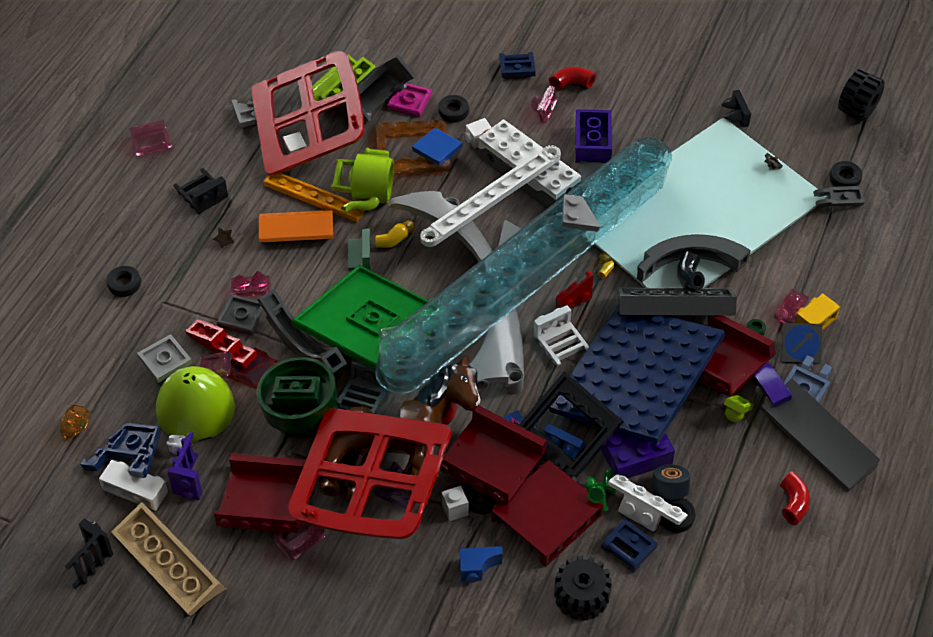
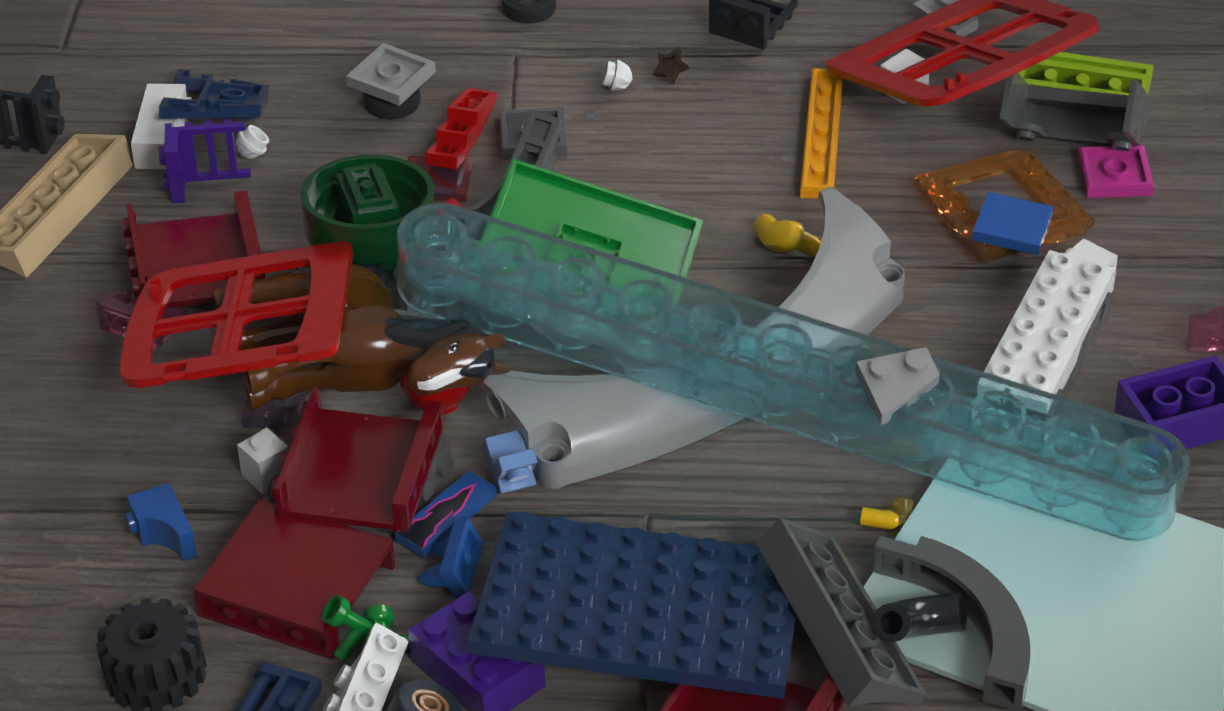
camera: 70 degrees right, 10 degrees down
clear orange rock [60,404,91,439] -> none
lime piece [156,366,236,443] -> none
clear pink tile [199,351,233,377] -> none
clear pink tile [231,271,270,296] -> none
orange slope [259,210,334,242] -> none
lime piece [331,148,394,213] -> none
sand green panel [348,229,370,270] -> none
white plate [420,145,561,247] -> none
black tyre [438,95,469,122] -> none
black hinge [518,371,624,478] -> none
white plate [533,305,589,366] -> none
red wing [556,270,594,309] -> none
none -> medium blue brick [481,430,538,494]
none -> white plate [601,59,632,91]

